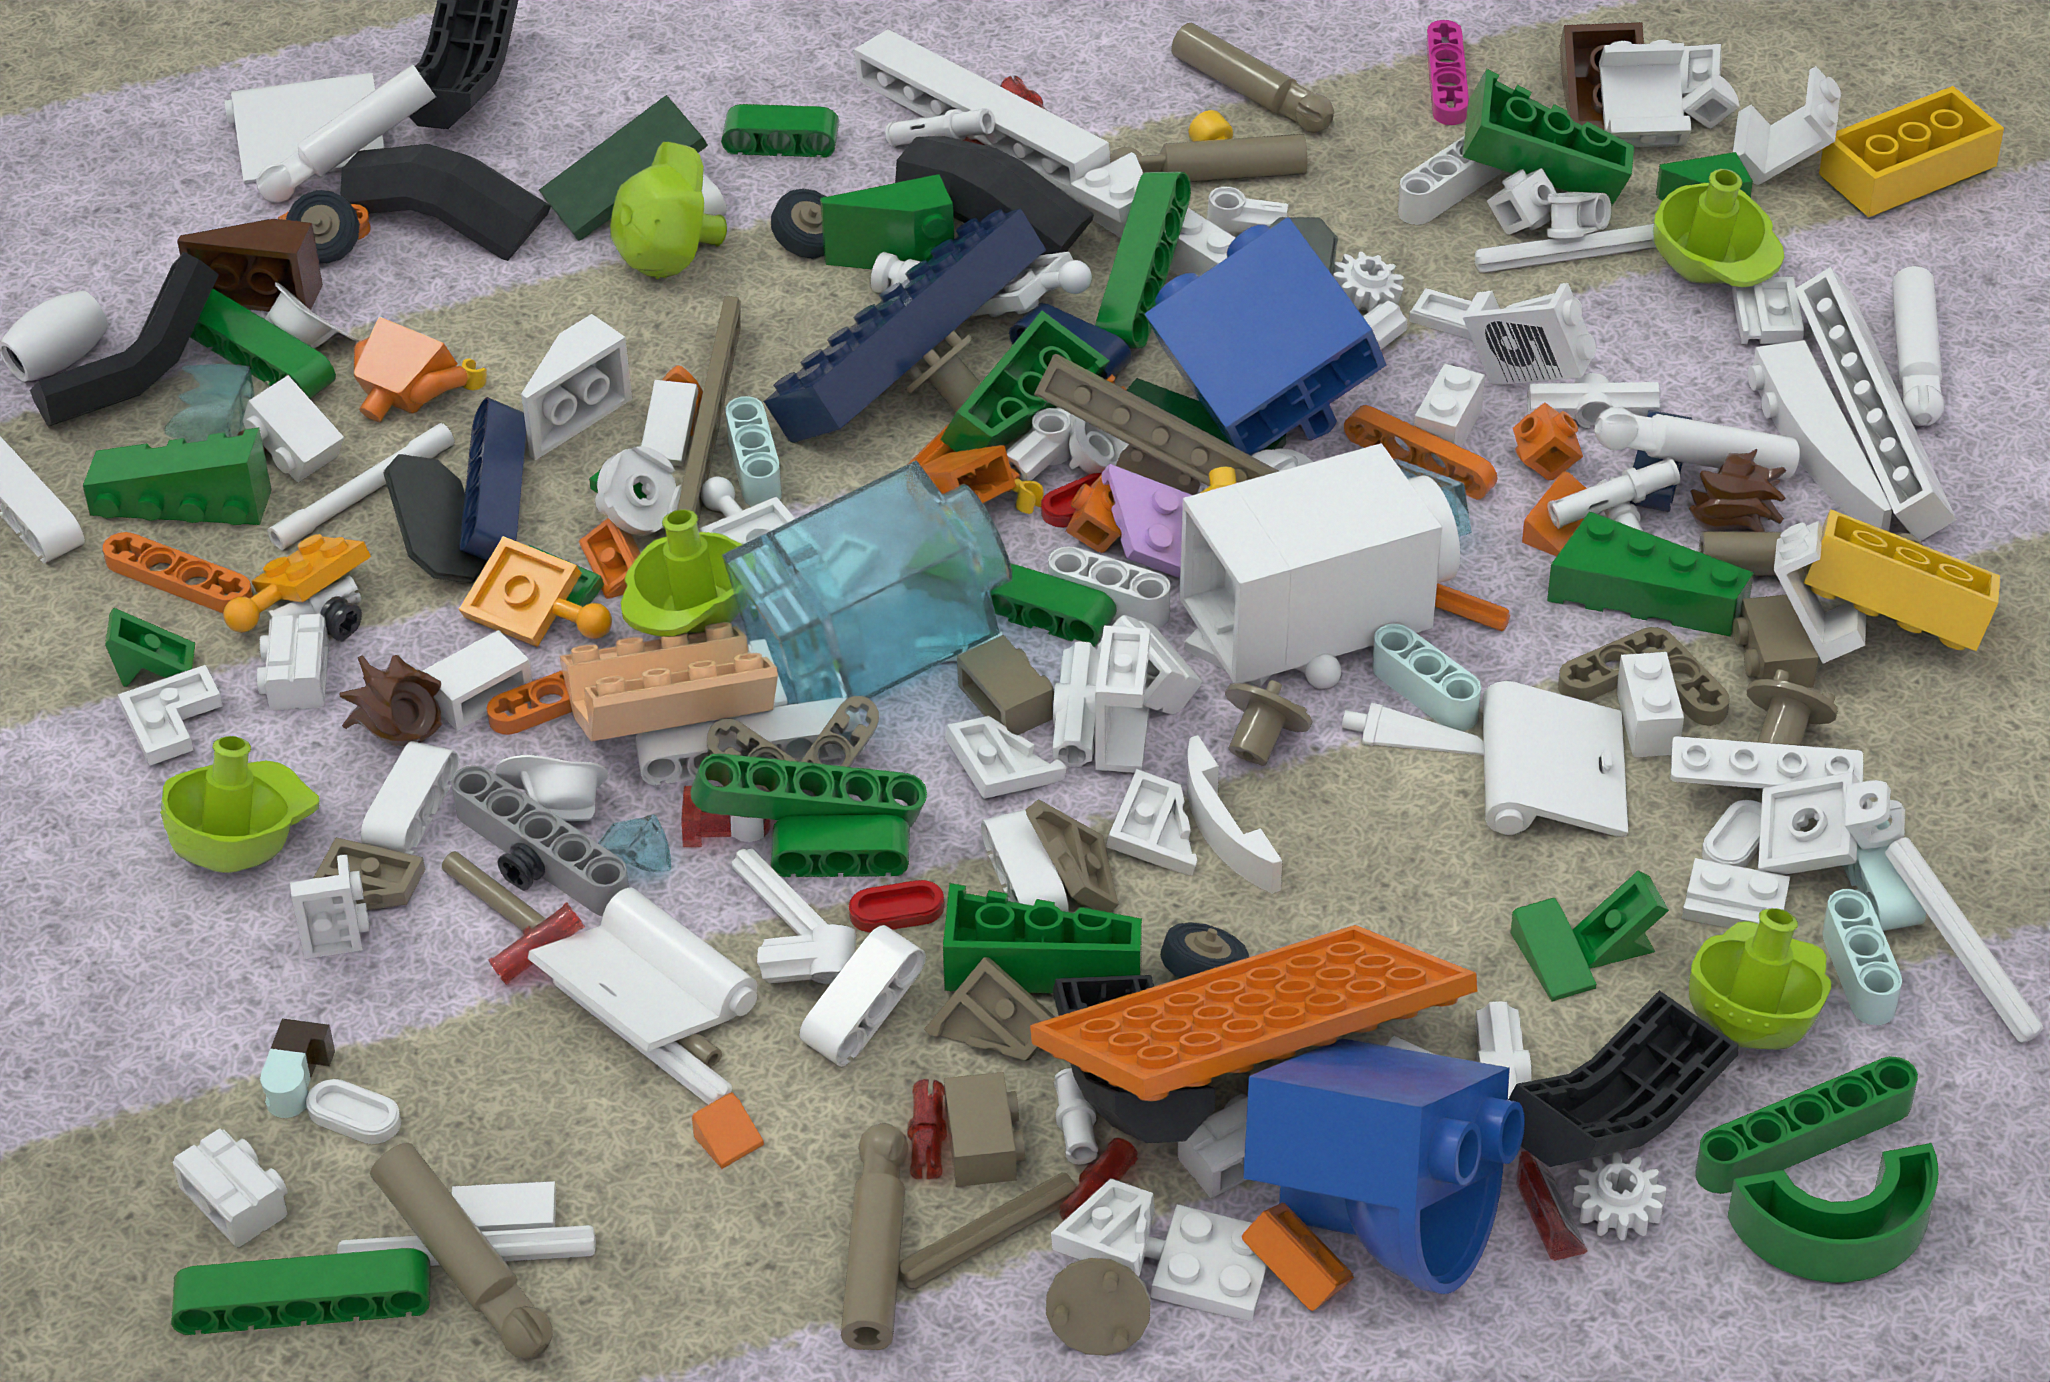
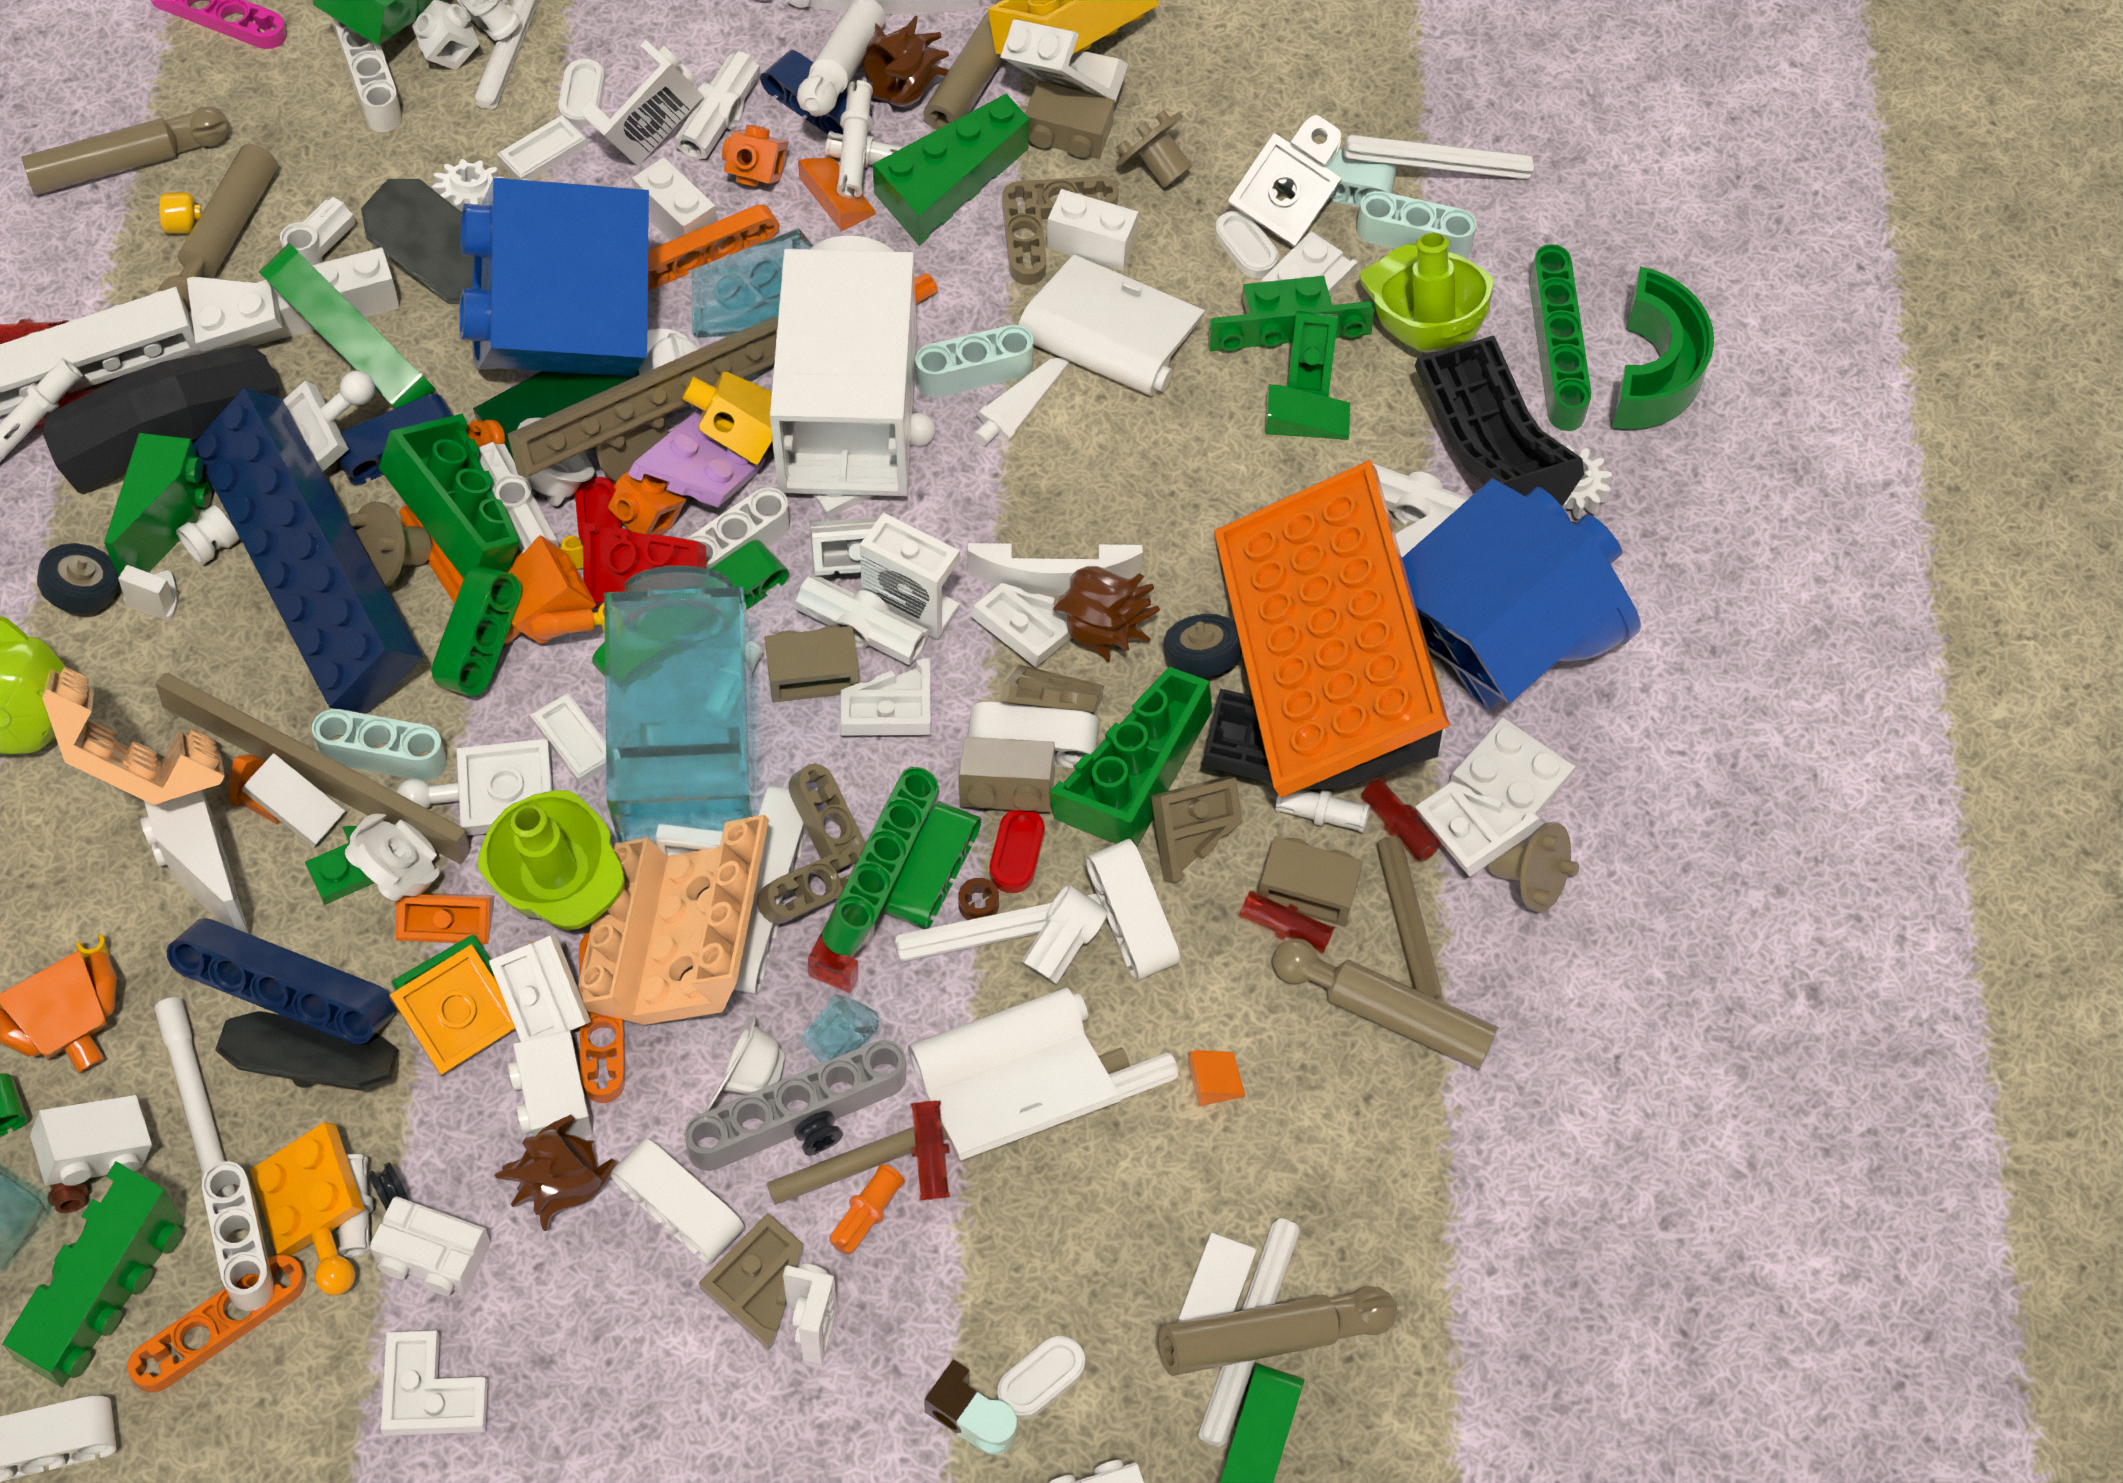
camera: 70 degrees left, 15 degrees up
green slope [105,608,196,687] -> none
lime piece [160,736,320,873] -> none
dark tan piece [1225,680,1313,766] -> none
orange slope [1242,1203,1355,1311] -> none
white bracket [1670,736,1863,788] -> none
none -> light nougat slope [42,667,225,805]
none -> white tile [118,565,178,621]
none -> white beam [202,1161,274,1311]
none -> green beam [431,566,522,696]
none -> white plate [489,934,591,1042]
none -> red wing [583,522,707,609]
none -> orange axle [829,1164,905,1255]
none -> reddish brown bush [958,878,999,920]
none -> piece [959,737,1055,812]
none -> reddish brown hair [1053,566,1161,662]
none -> green bracket [1208,275,1375,352]

